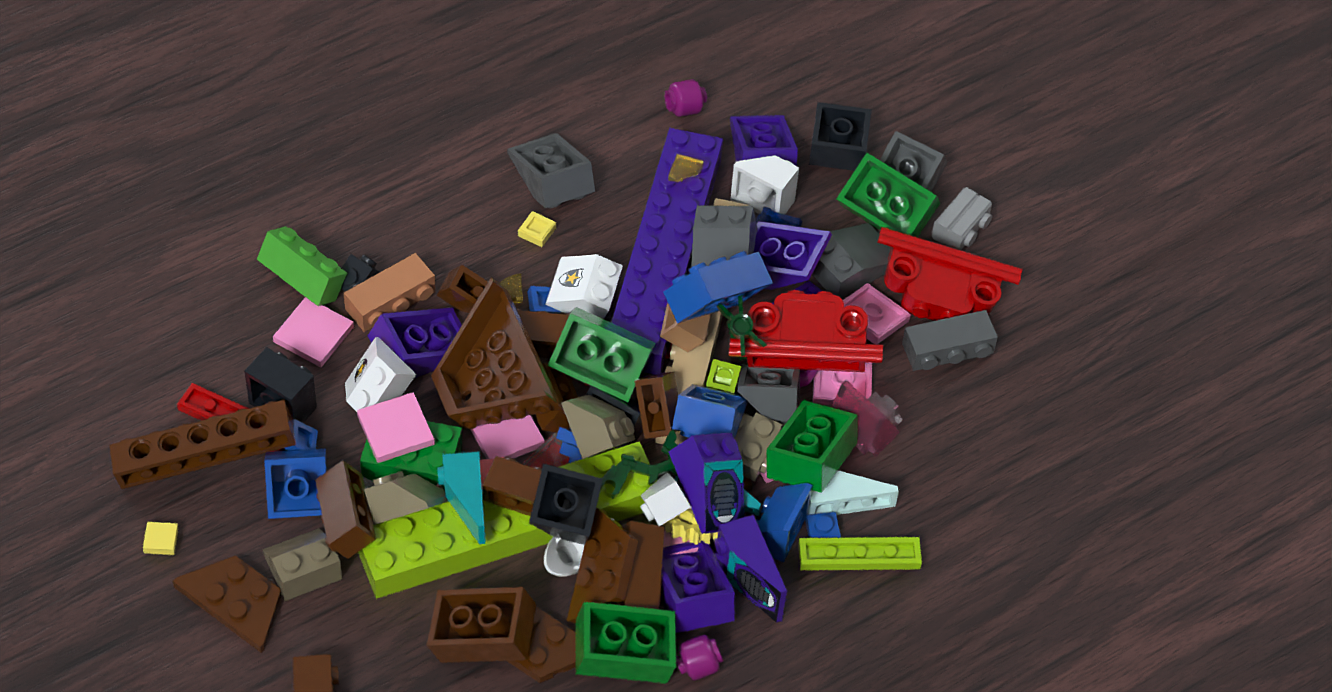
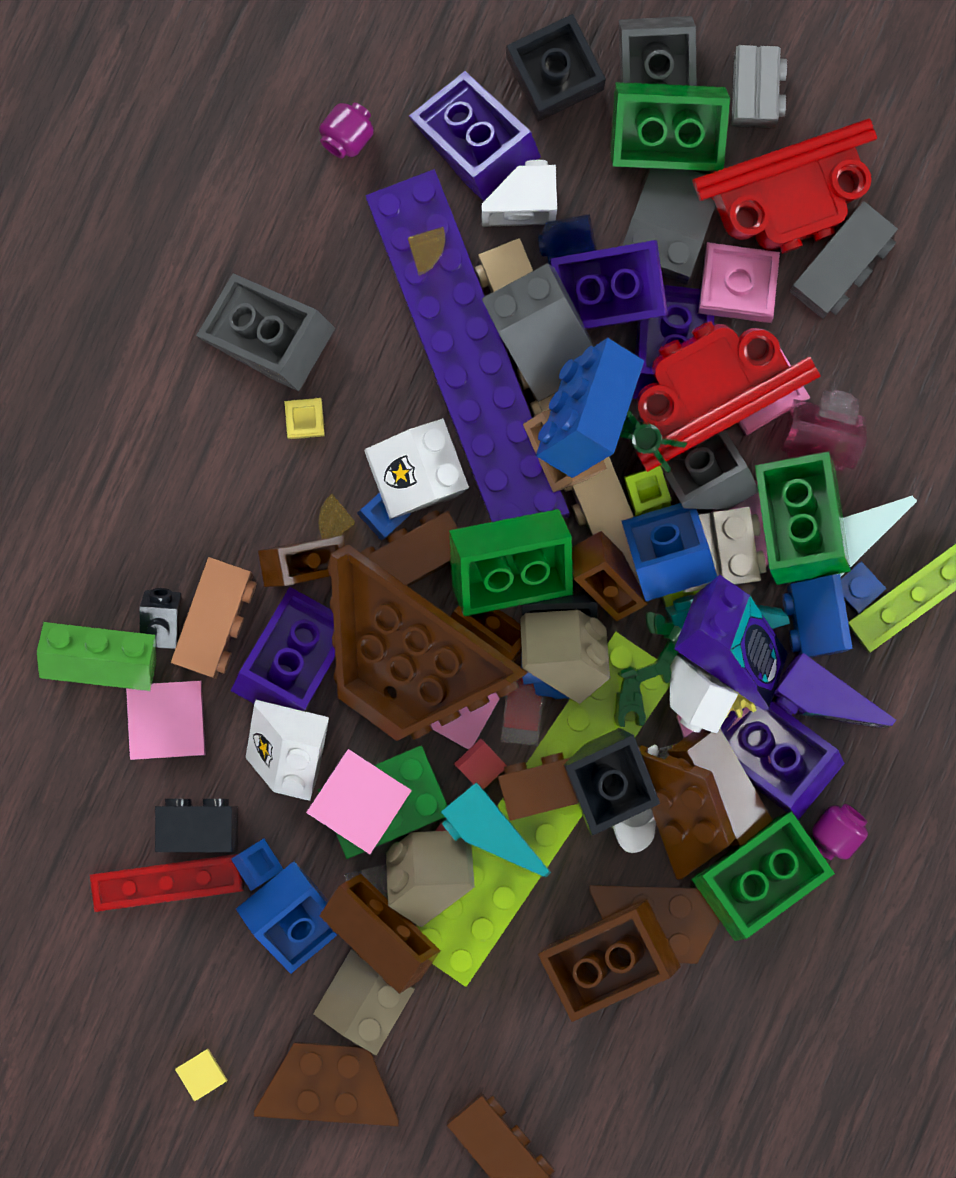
camera: 30 degrees left, 30 degrees up
reddish brown brick [109,400,296,489] -> none

